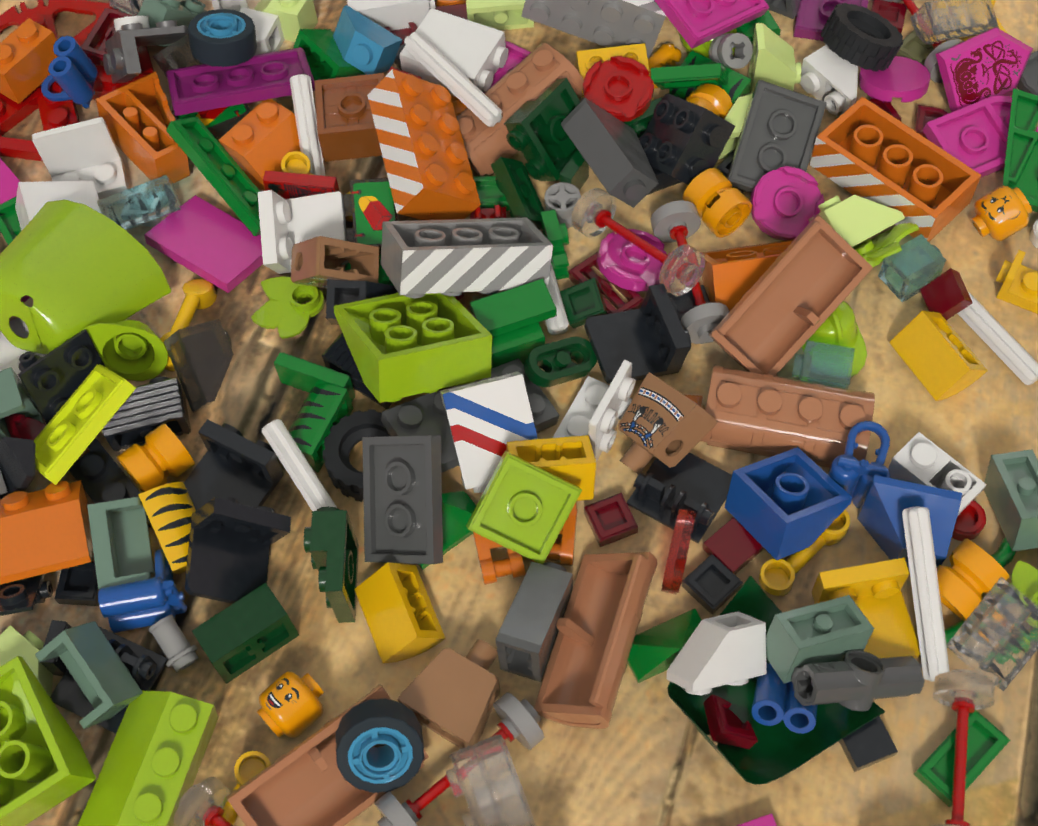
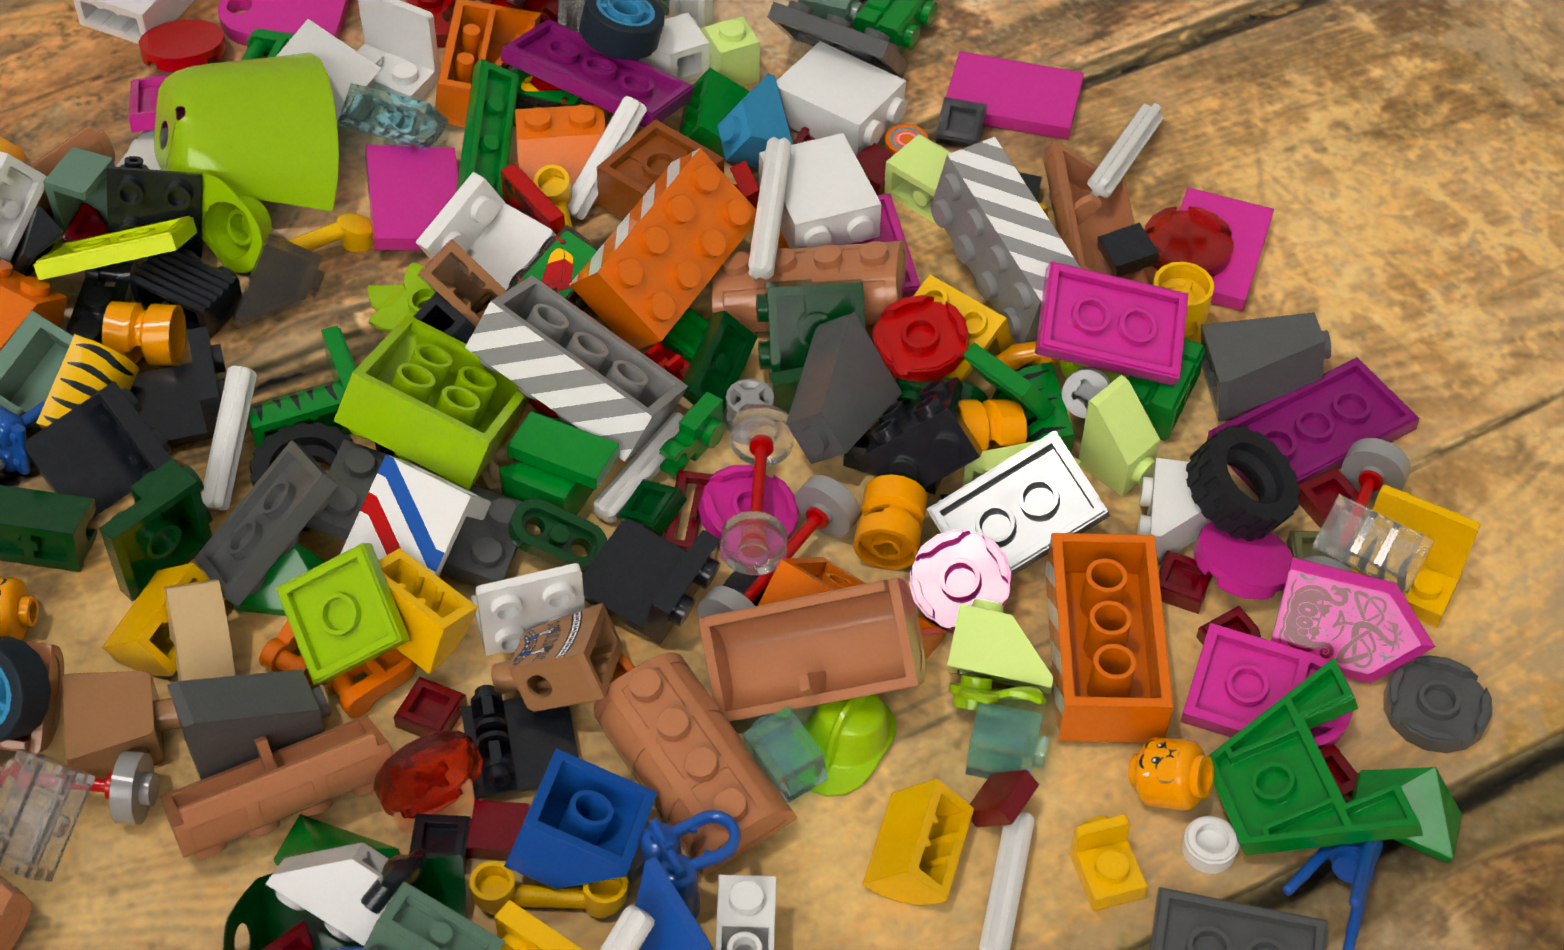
camera: 40 degrees right, 10 degrees down
none -> tan slope [164,579,236,681]
none -> black bar [361,848,426,914]

